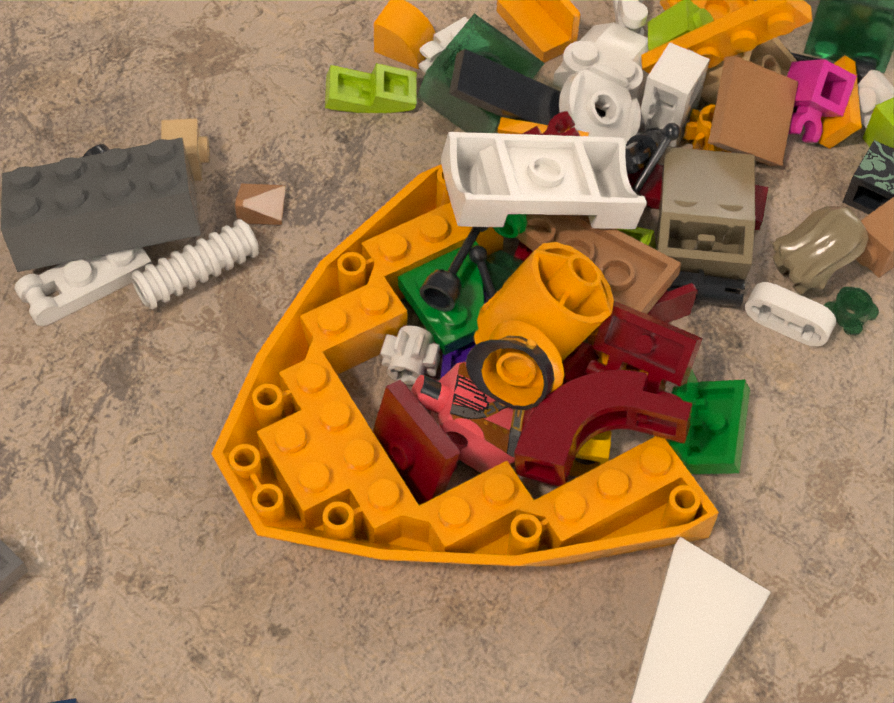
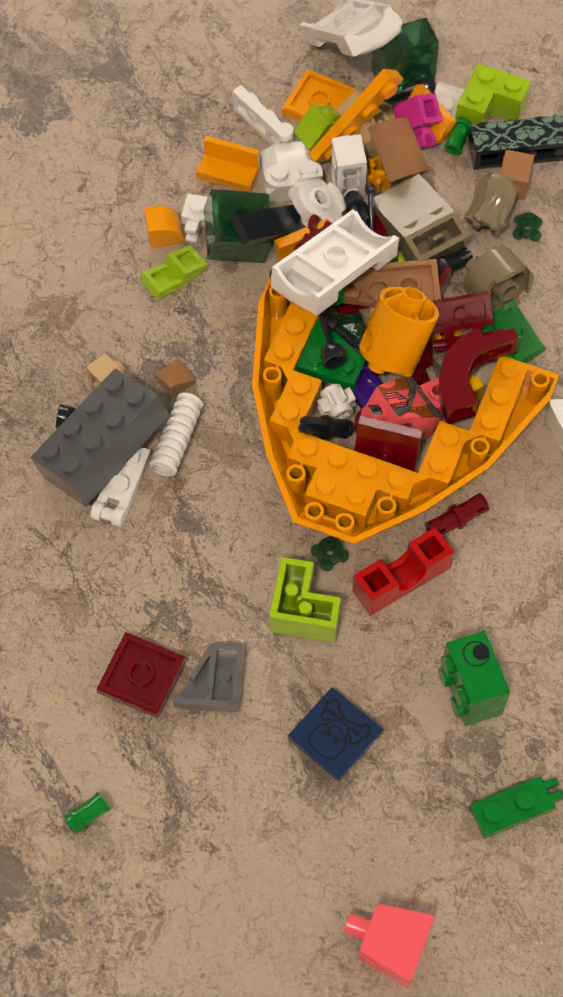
camera: 35 degrees left, 5 degrees up
light orange piece [466,320,564,410] -> none
white beam [745,282,836,347] -> none
none -> lime brick [269,557,341,643]
none -> black axle [298,415,353,440]
none -> clear green plate [311,536,349,571]
none -> red arch [352,527,454,616]
none -> dark red pin [424,493,489,536]
none -> green pin [444,117,472,155]
none -> dark tan brick [463,243,534,313]

